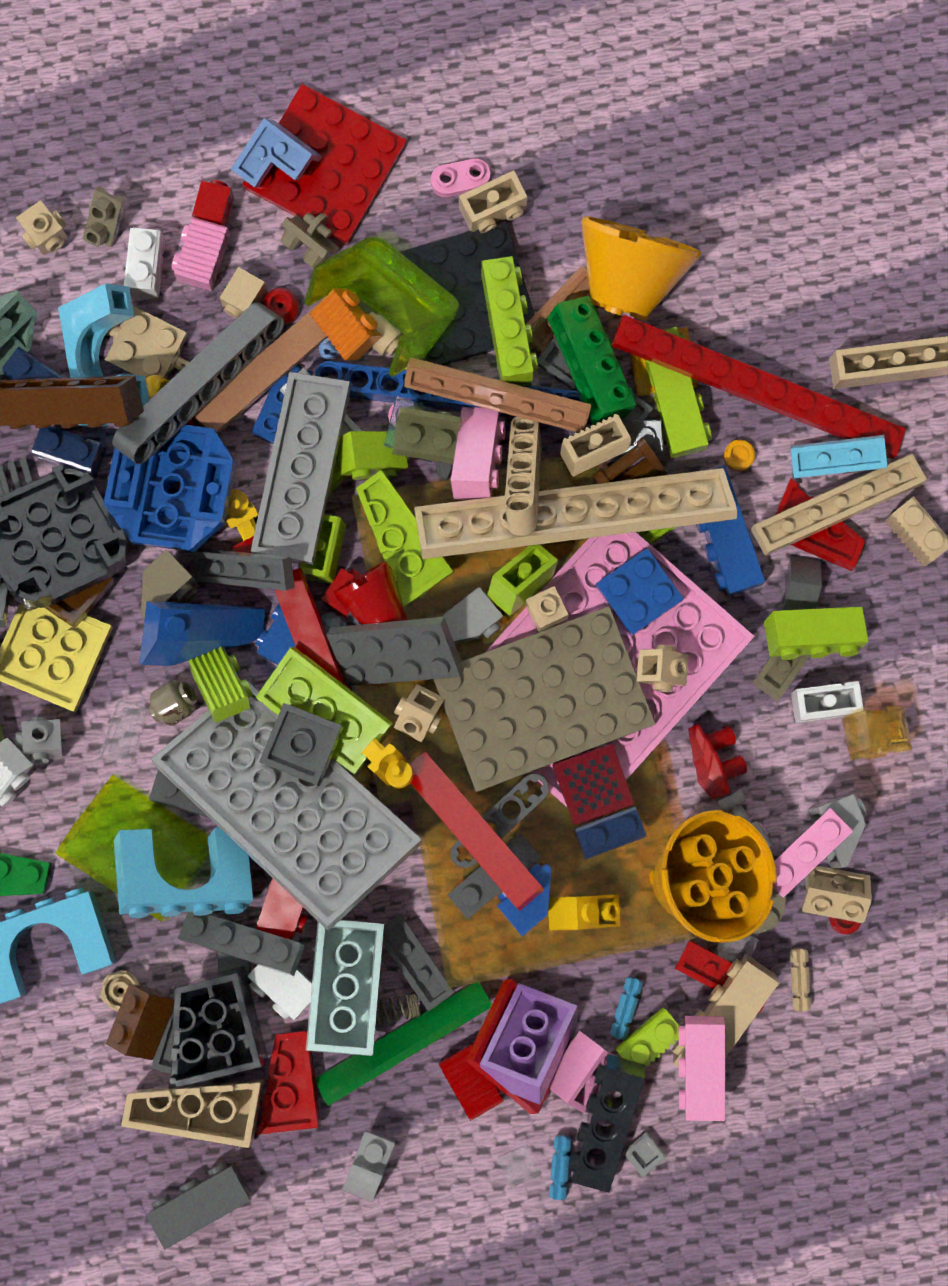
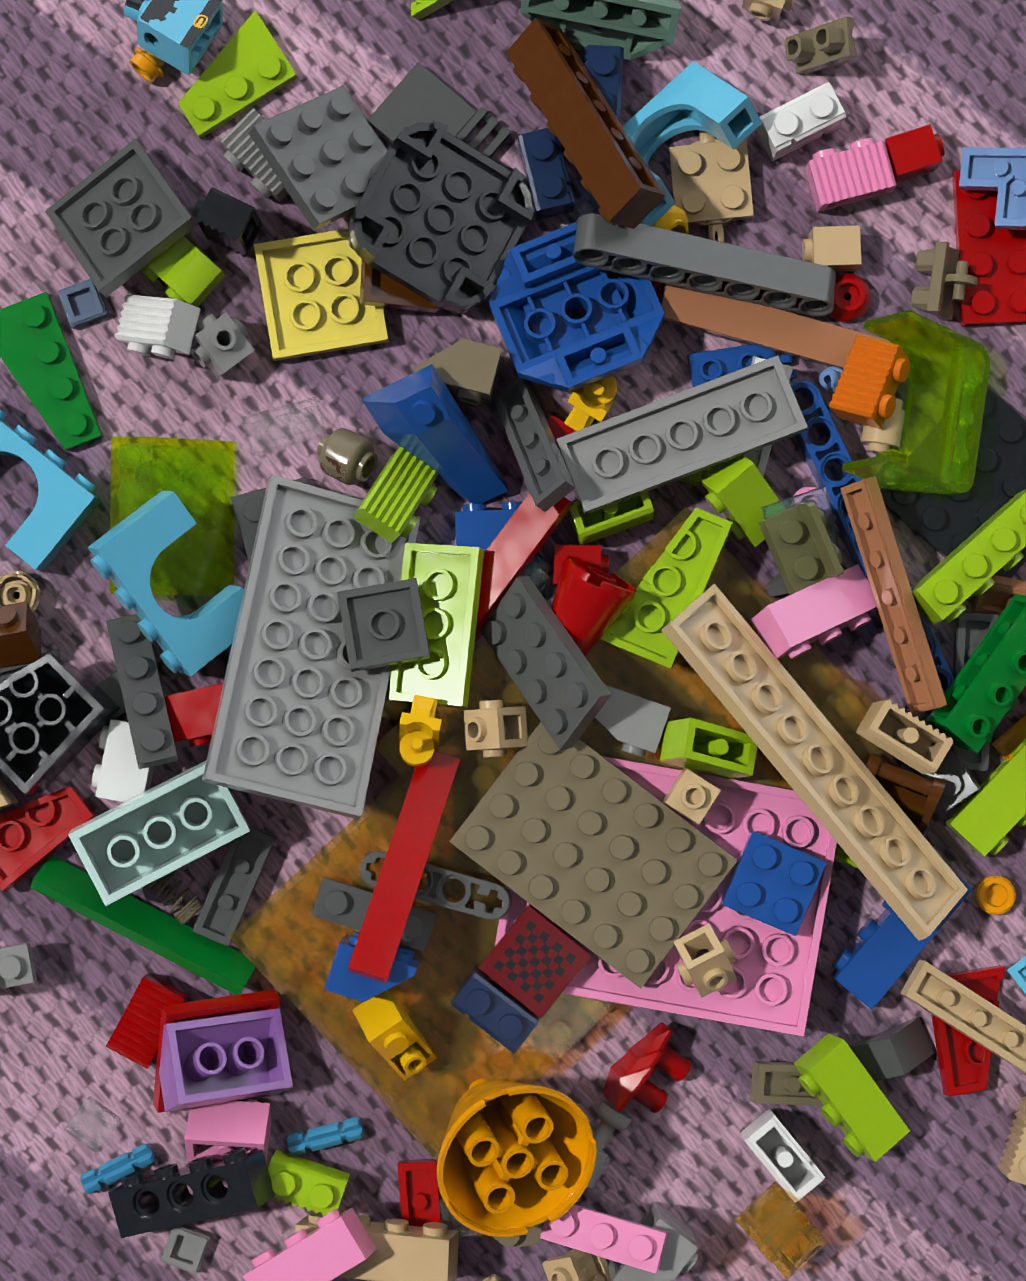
camera: 65 degrees right, 5 degrees up
tan beam [504,416,542,536] -> none

